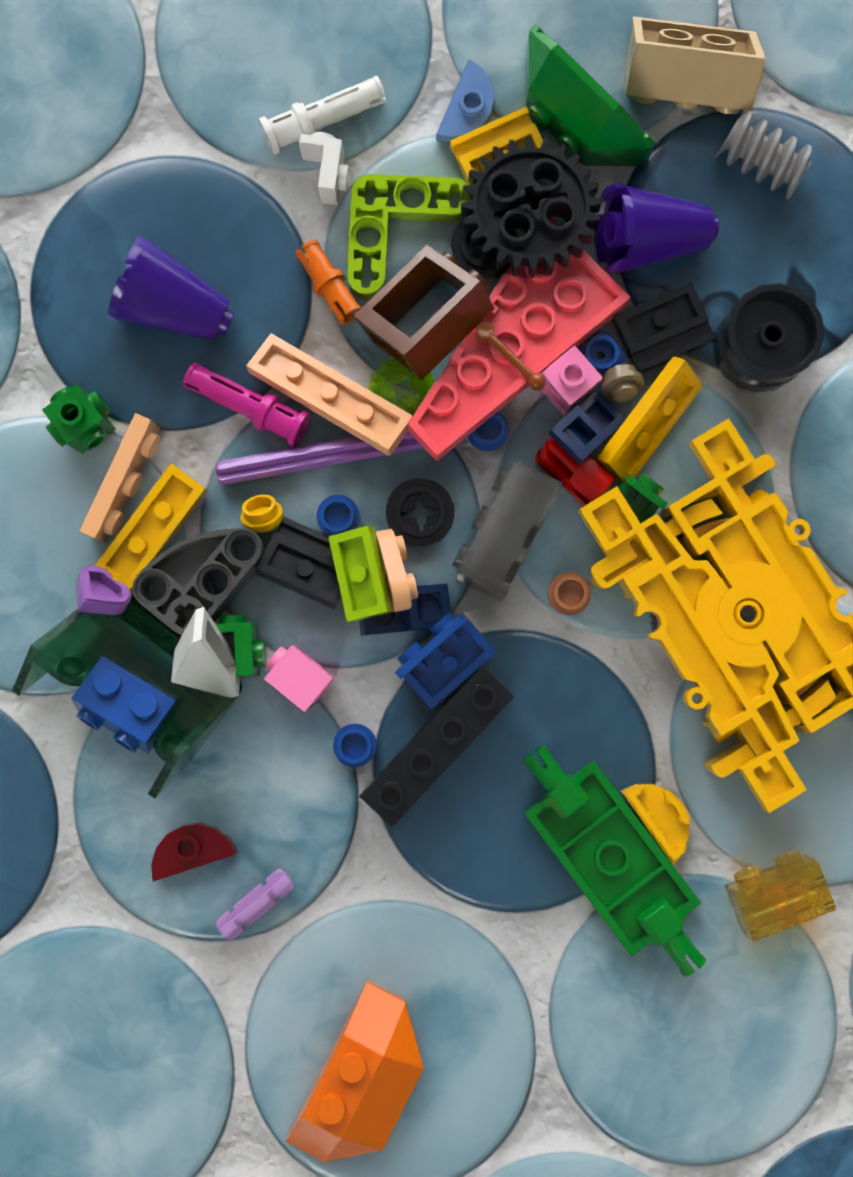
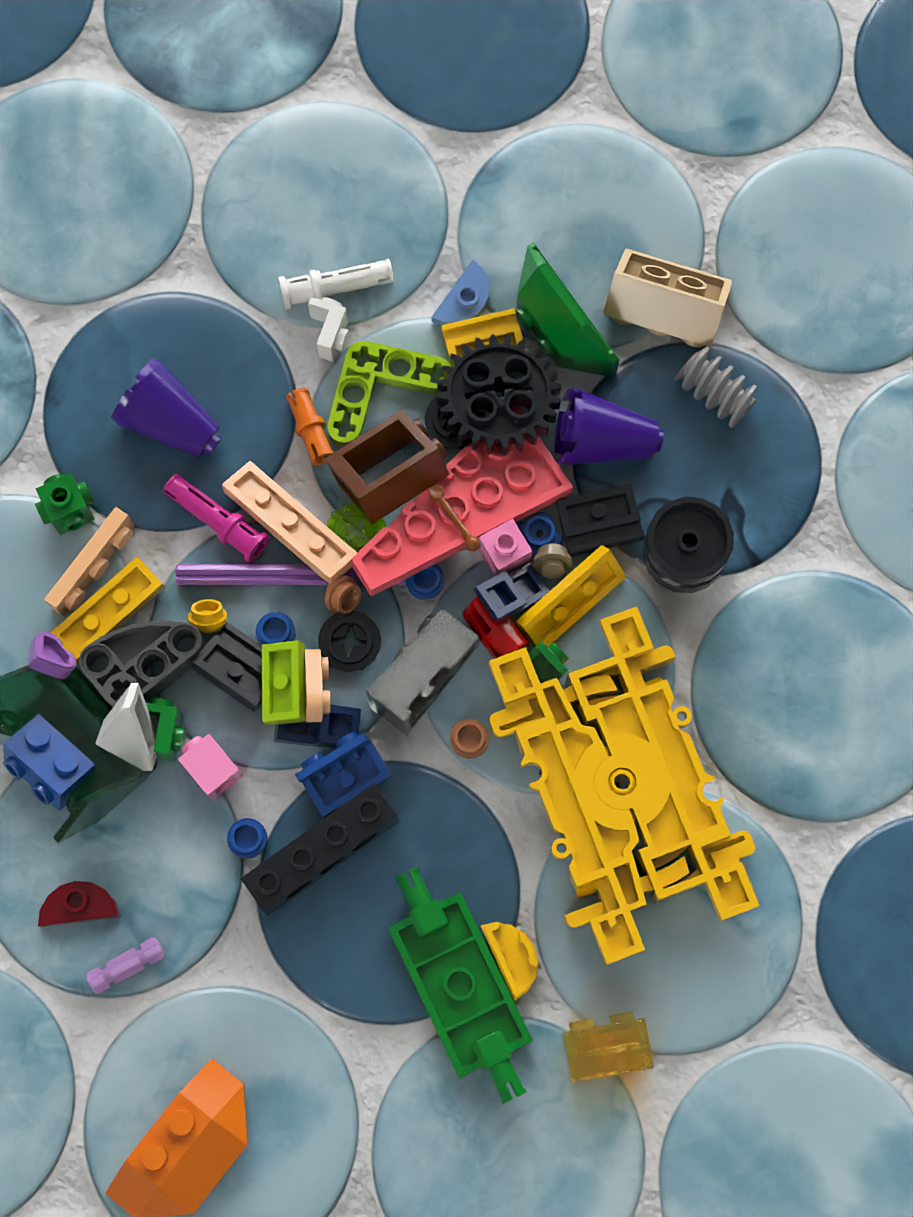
camera: 10 degrees right, 10 degrees down
none -> nougat plate [325,575,361,614]

